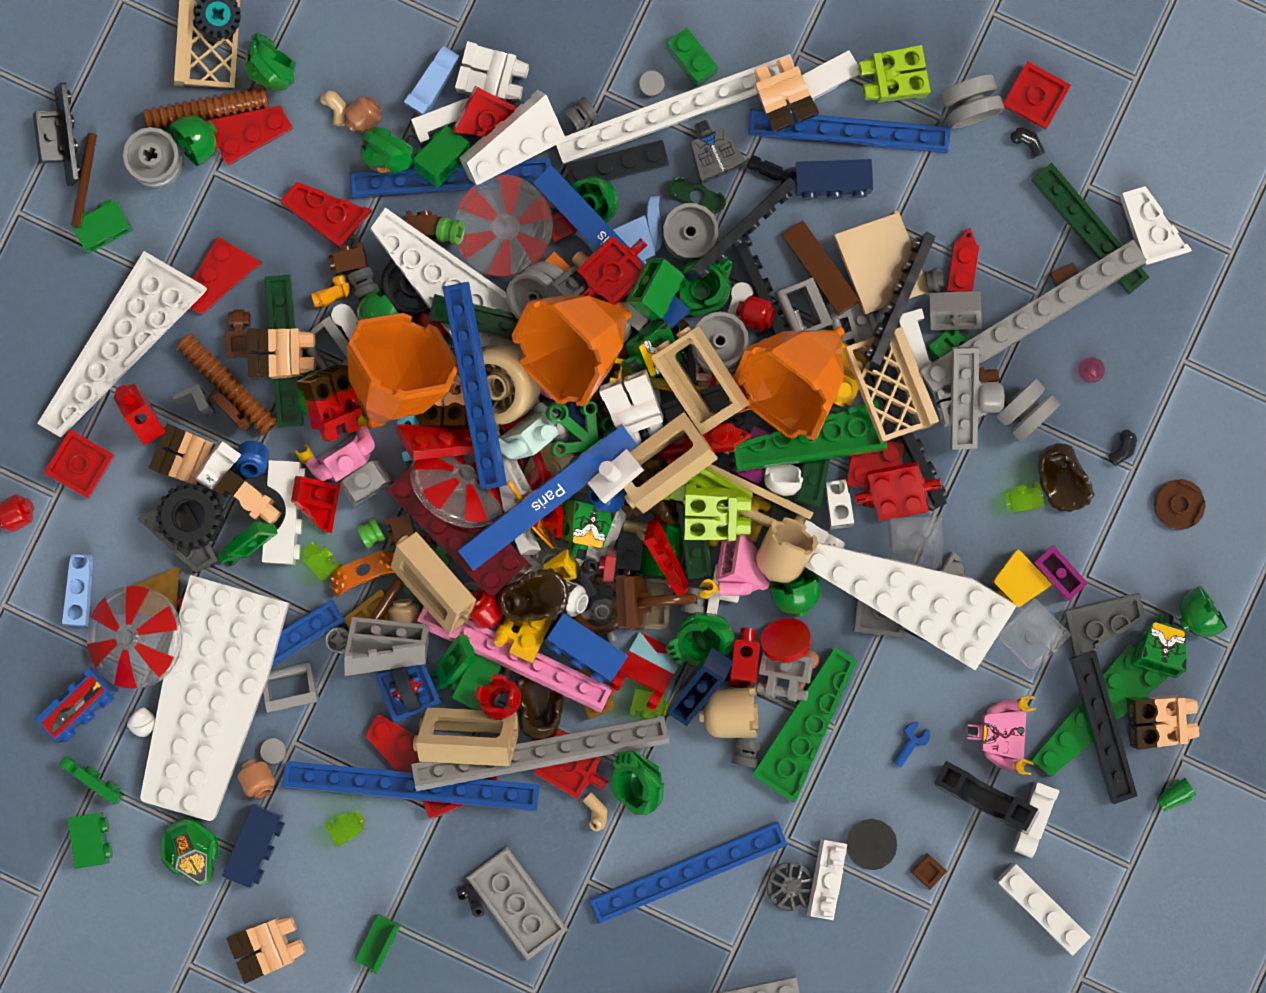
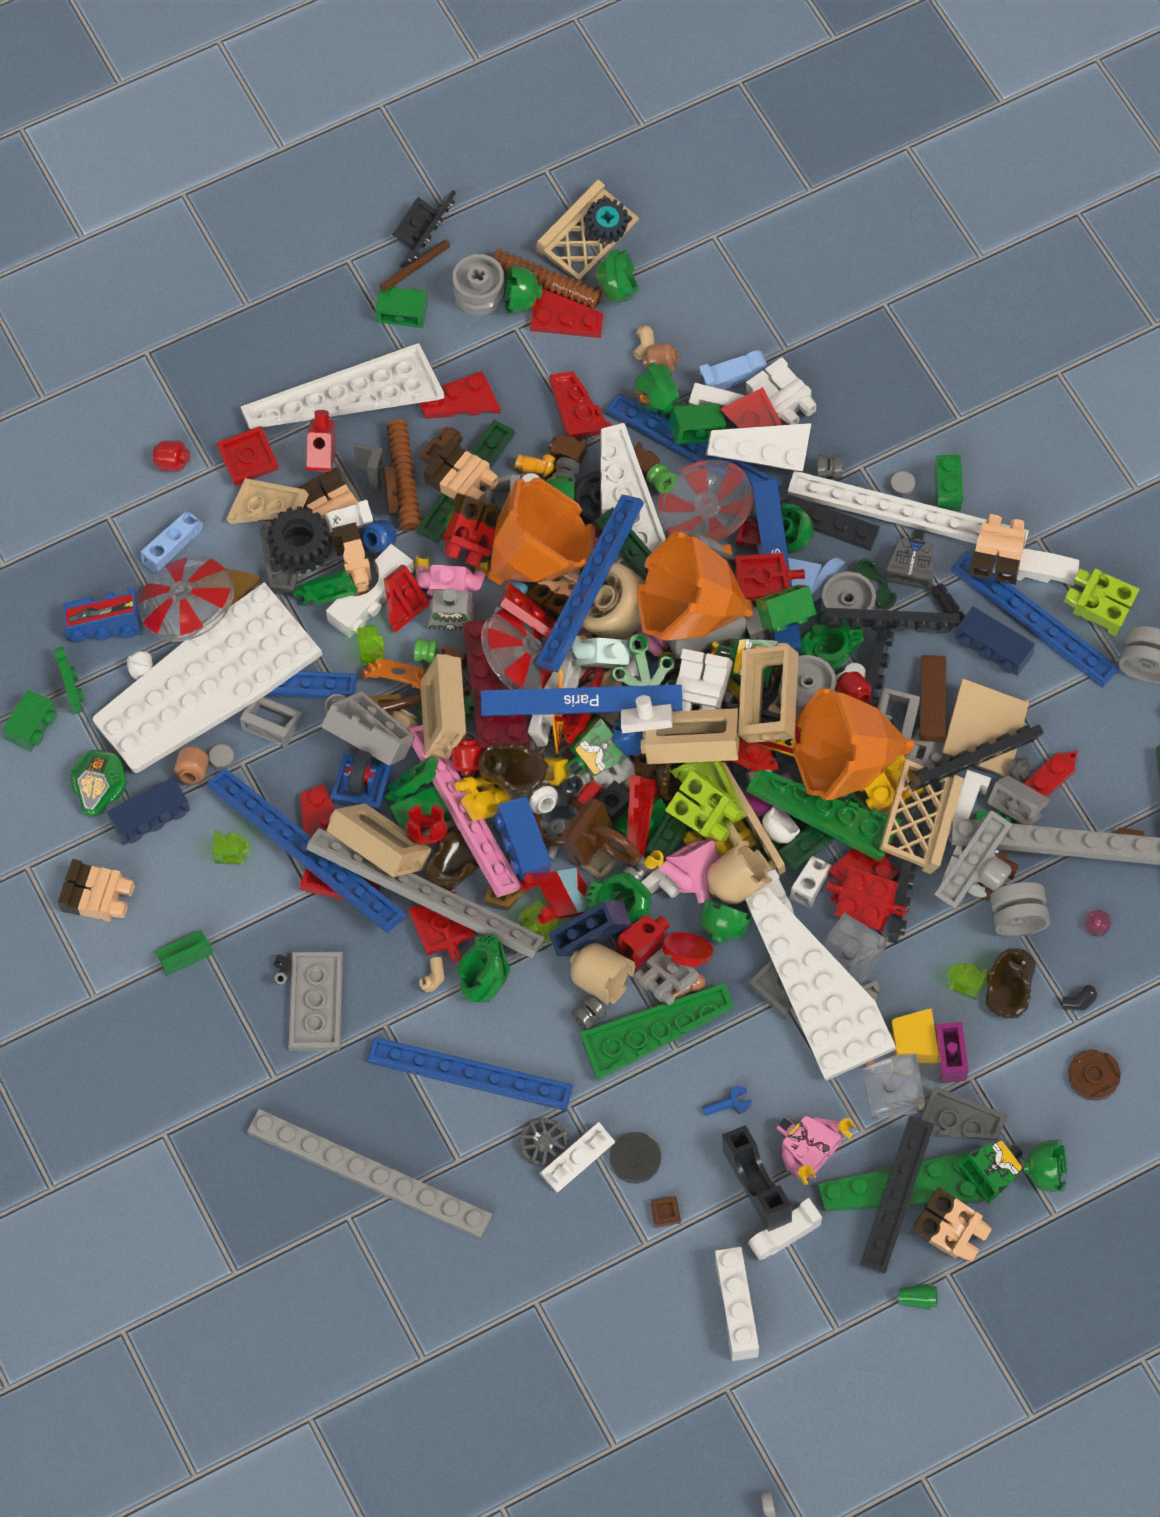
camera: 40 degrees right, 20 degrees down
none -> tan wing [226,478,309,525]

